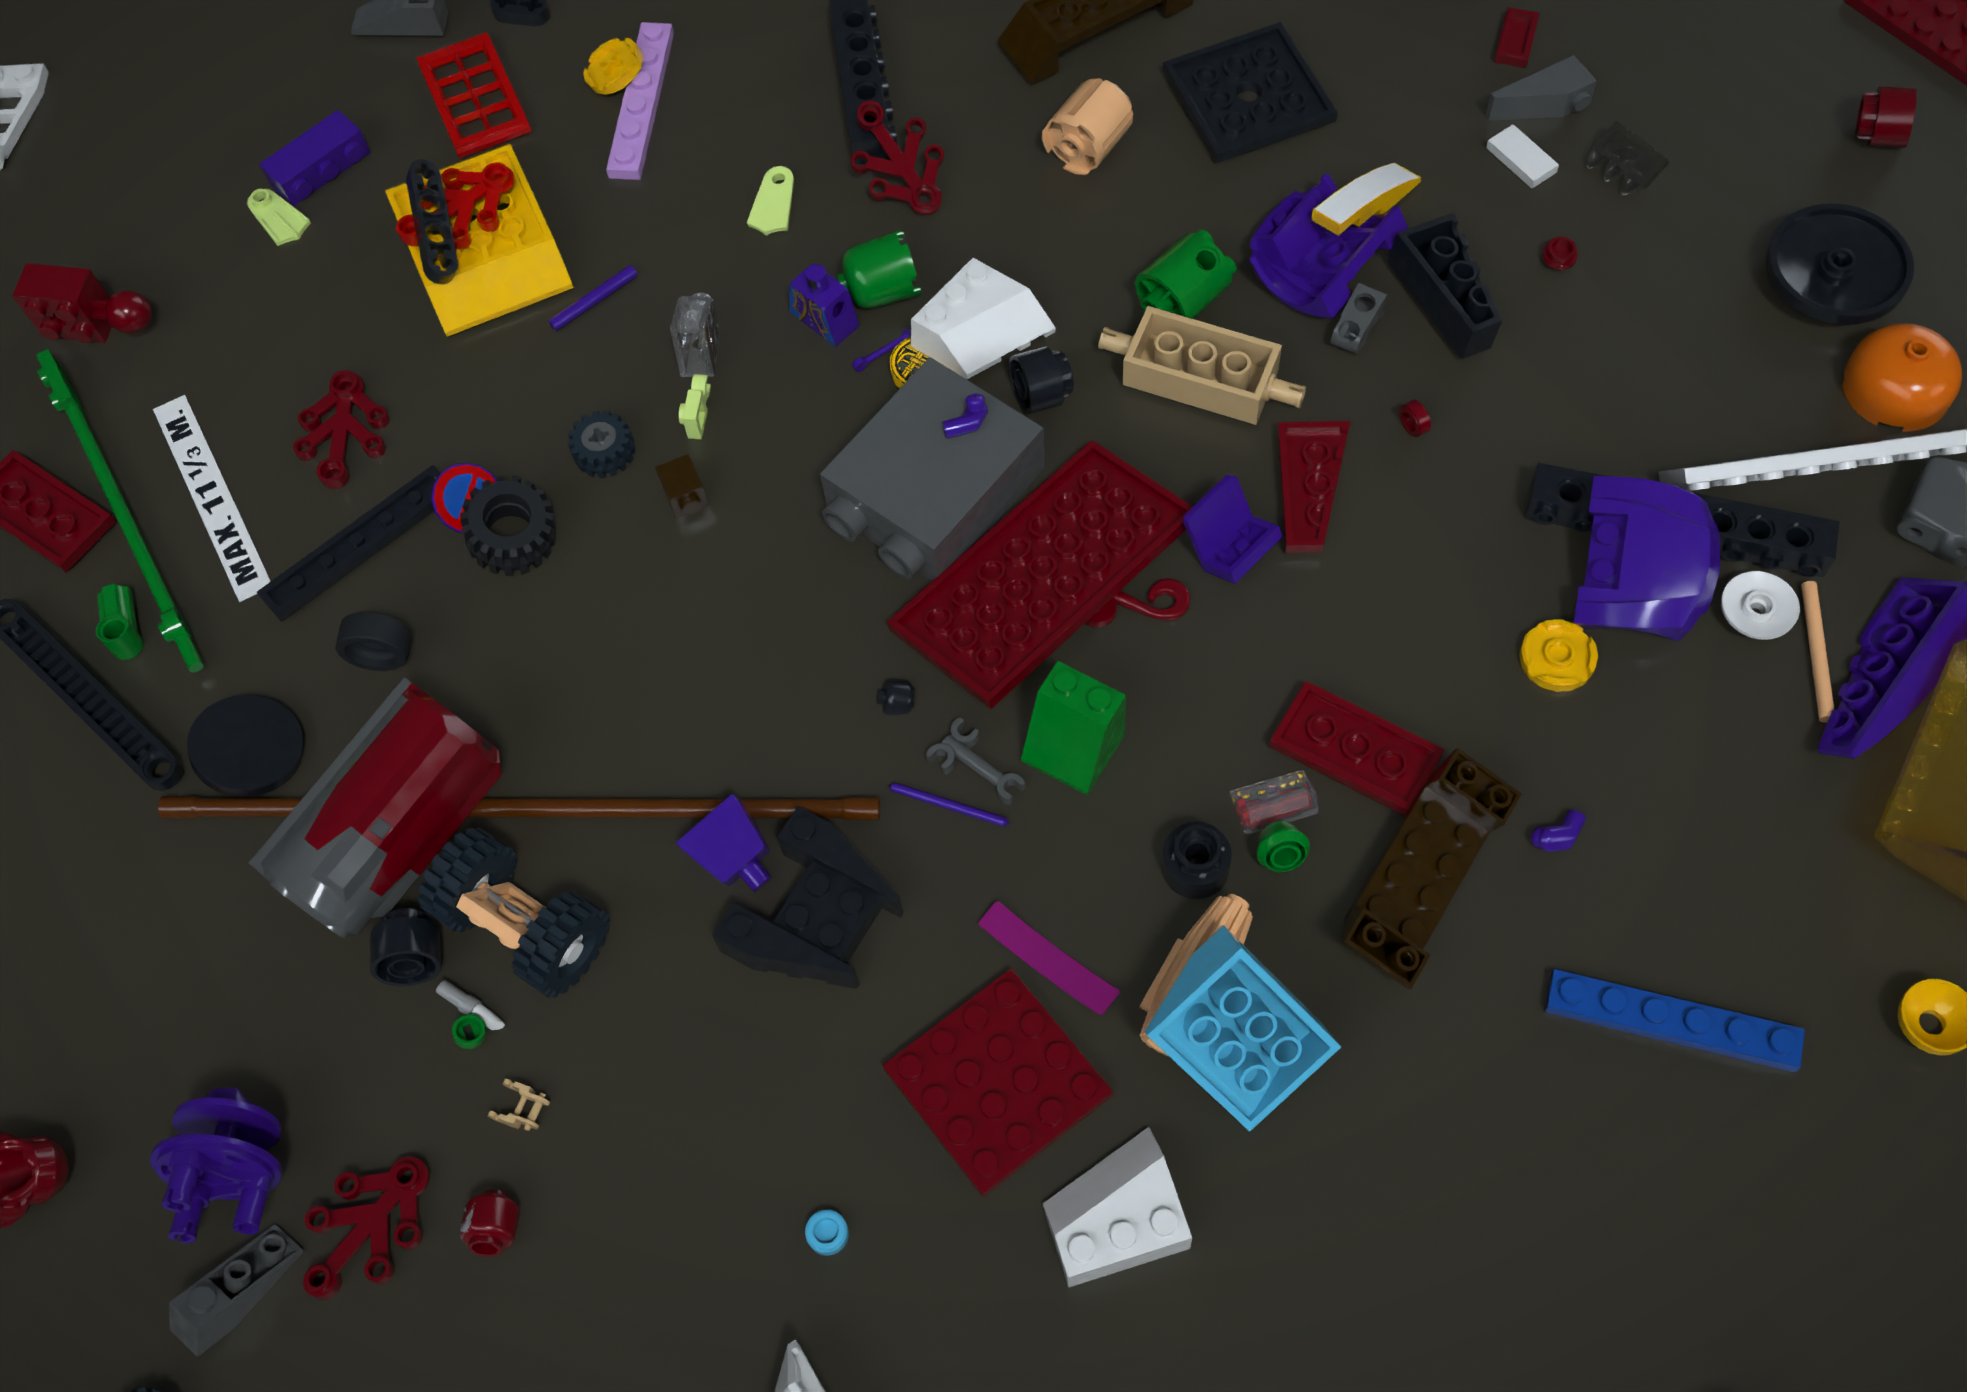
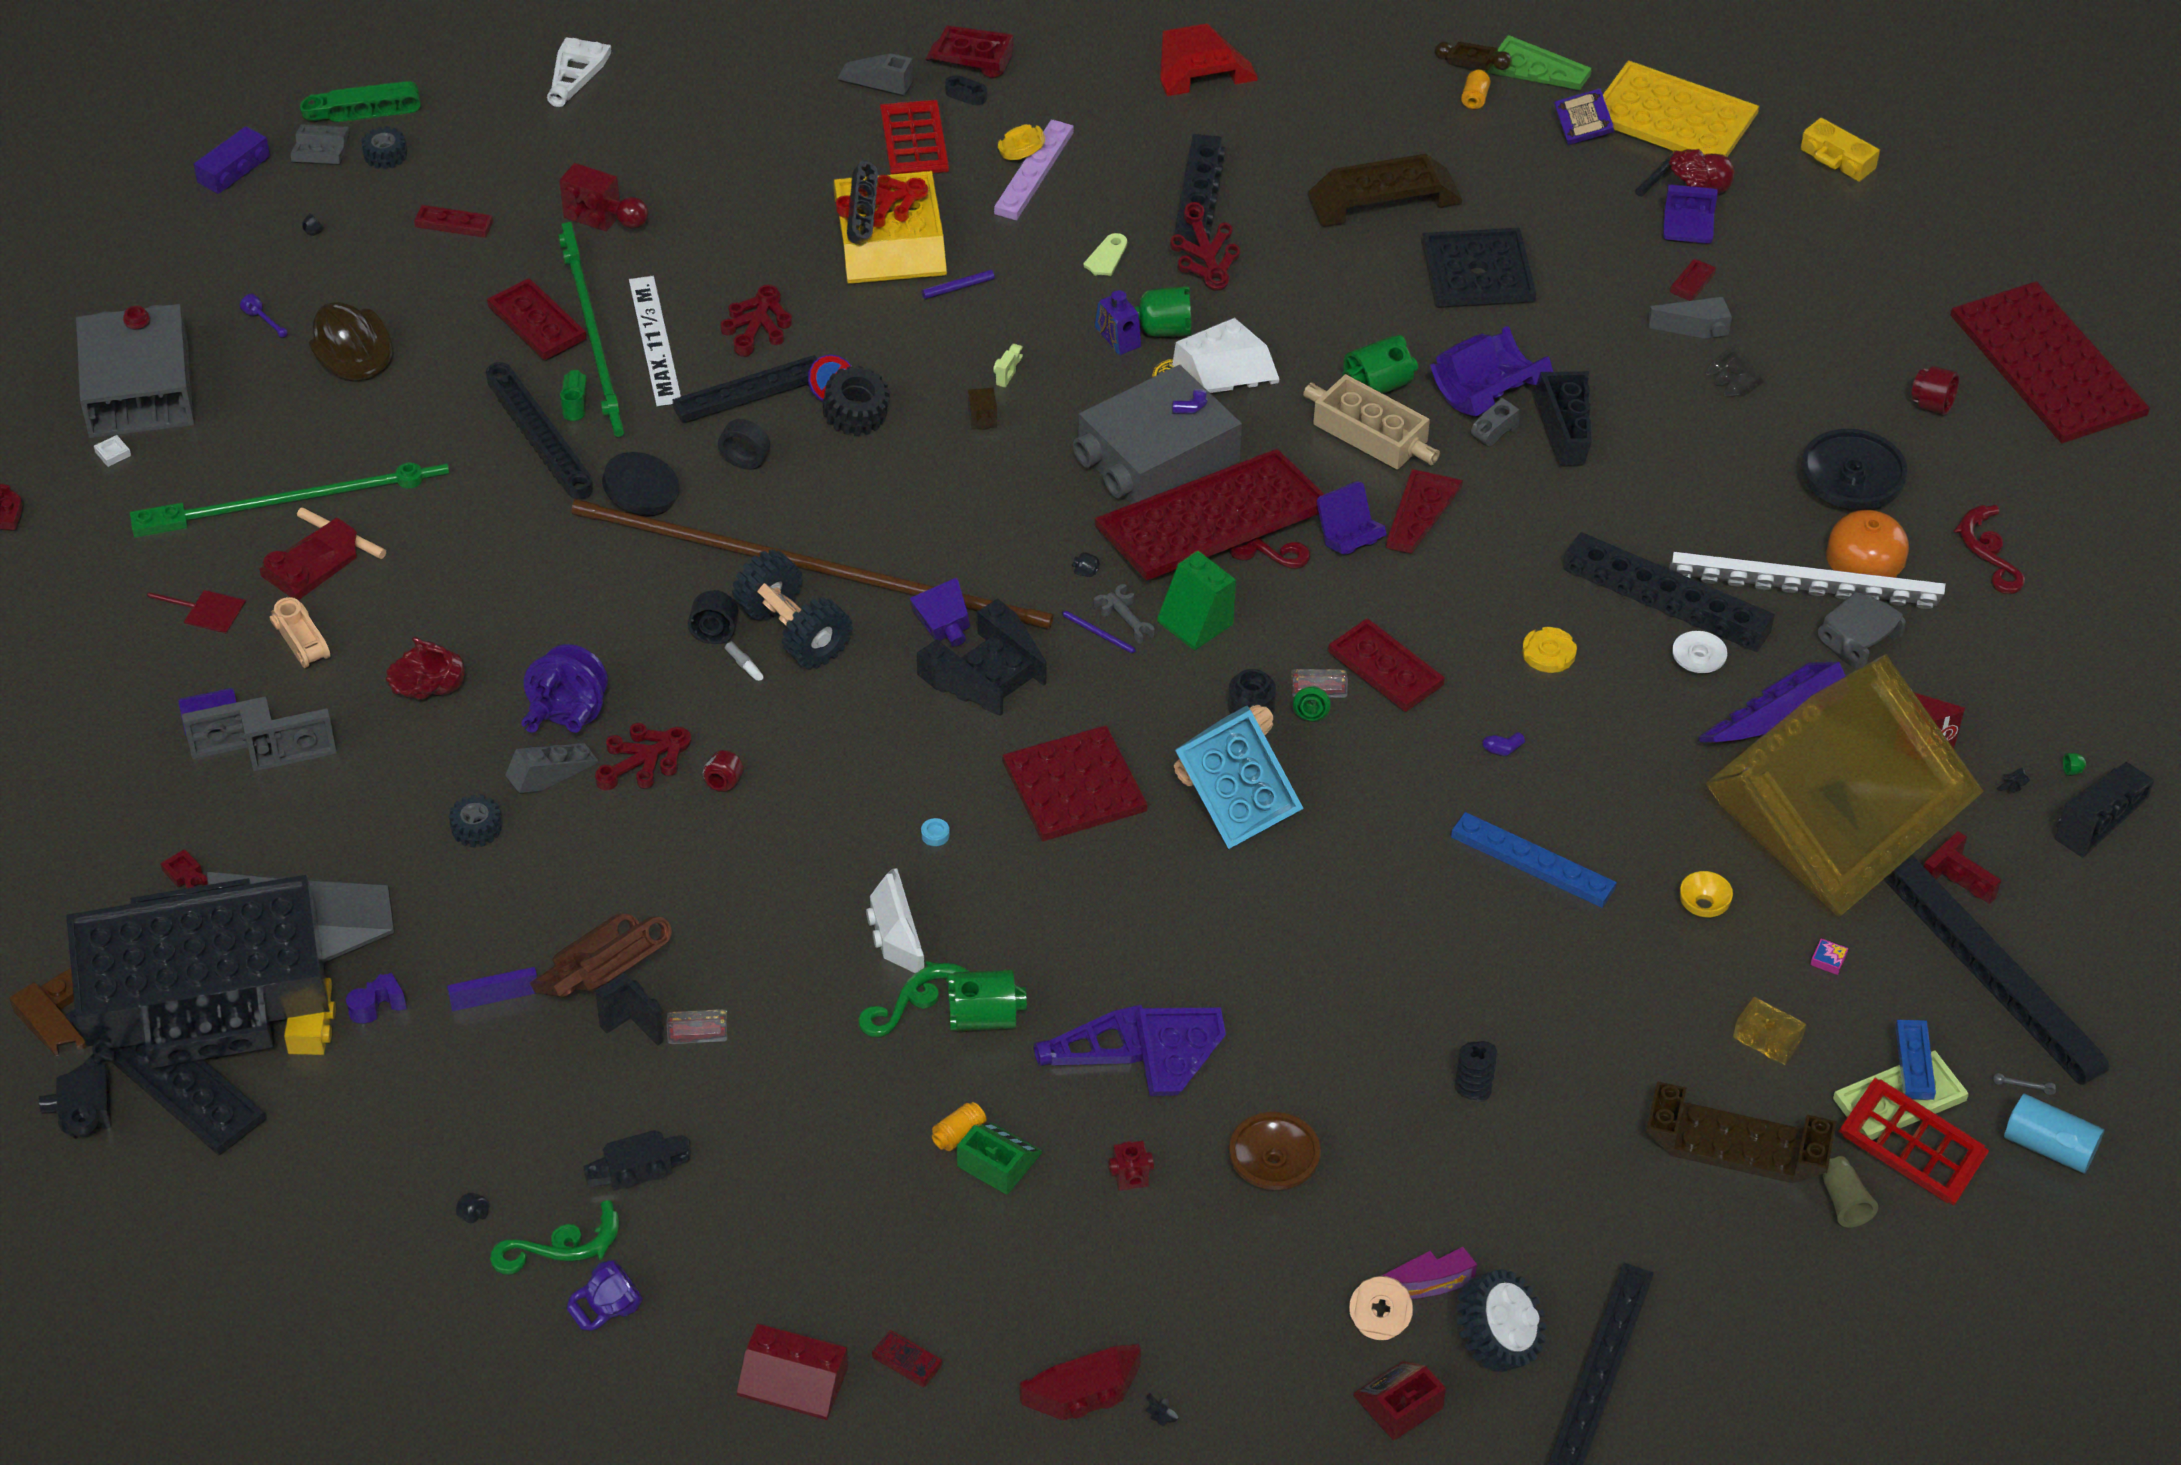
camera: 10 degrees right, 15 degrees down
yellowish green piece [247,189,311,246] -> none
piece [249,677,502,939] -> none
dark purple brick [259,110,370,206] -> none
green hinge [452,1014,486,1050] -> none
tan piece [487,1079,550,1131] -> none
black wheel [568,410,635,478] -> none
clear torso [670,292,719,377] -> none
dark purple hinge [852,329,911,372] -> none
magenta sticker [978,901,1120,1015] -> none
black piece [1009,346,1074,415] -> none
light nougat cylinder [1042,78,1133,175] -> none
white wedge [1043,1127,1192,1288] -> none
slope [1312,162,1421,236] -> none
dark brown slope [1341,748,1522,990] -> none
dark red tile [1399,399,1431,437] -> none
white tile [1486,124,1559,189] -> none
dark red plate [1542,237,1578,270] -> none
dark purple piece [1574,476,1720,641] -> none
light nougat bar [1801,581,1834,723] -> none

